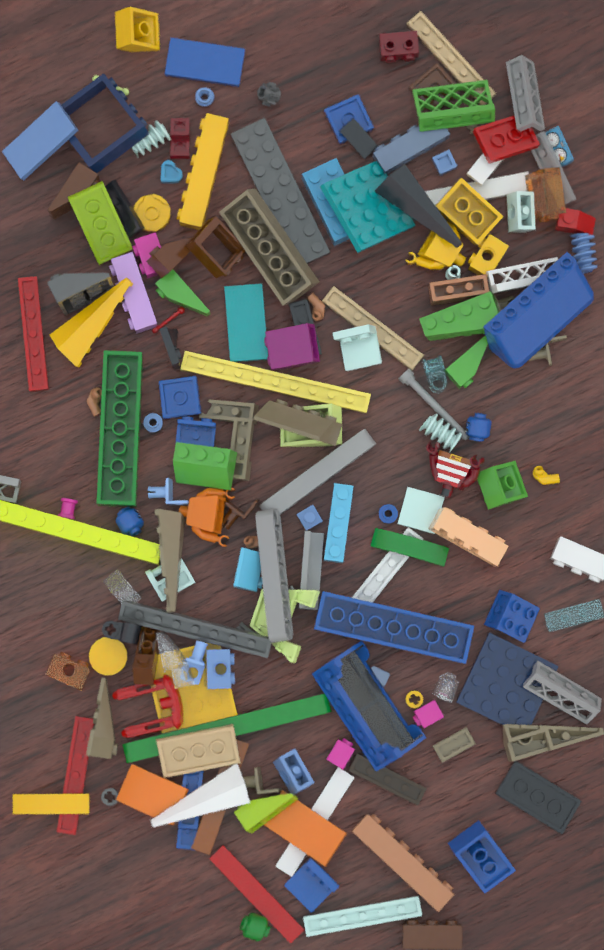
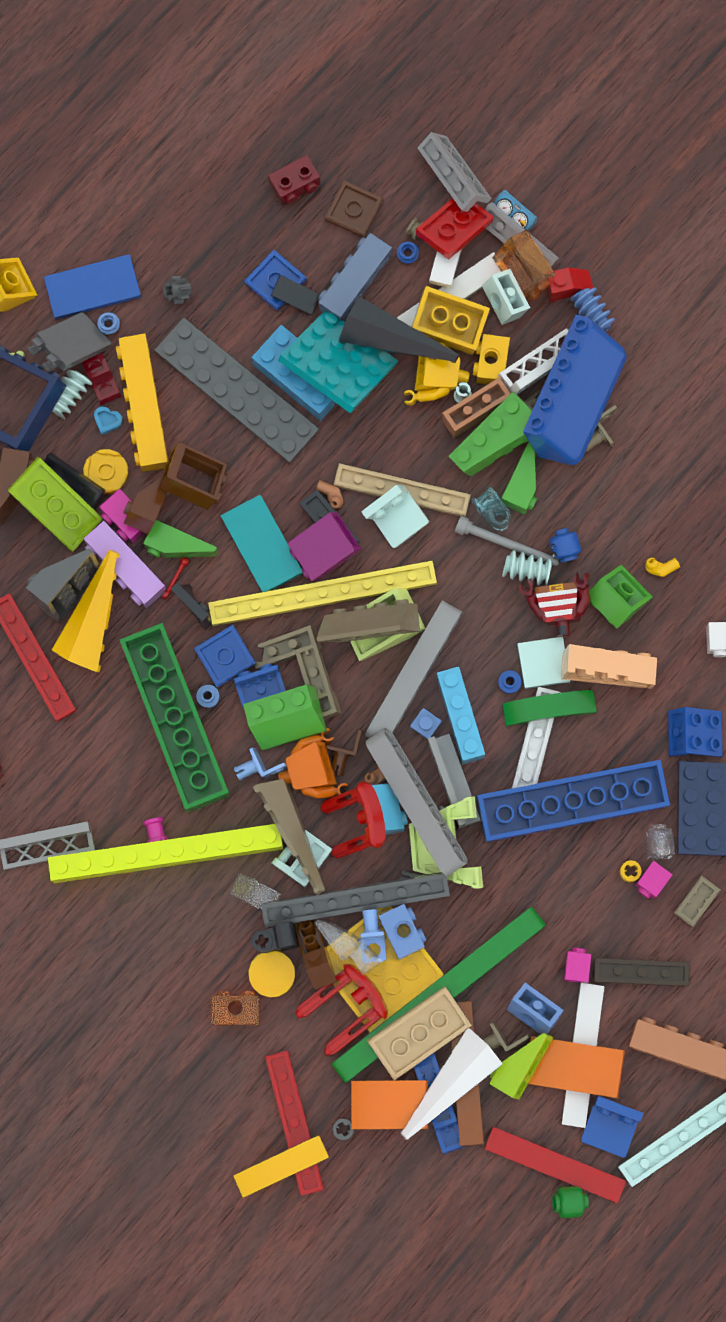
camera: 15 degrees left, 5 degrees down
dark tan wedge [86,678,118,759] -> none
nougat arm [87,387,102,417] -> none
blue head [115,507,144,537] -> none
dark tan brick [219,189,319,306] -> none
windscreen [312,641,426,771] -> none
sand blue slope [371,666,390,687] -> none
tan tile [407,11,496,105] -> none
bright green fence [413,80,495,132] -> none
medium blue plate [432,150,457,176] -> none
none -> dark grey tile [27,312,112,372]
none -> red piece [320,781,386,859]
none -> blue plate [397,242,419,264]

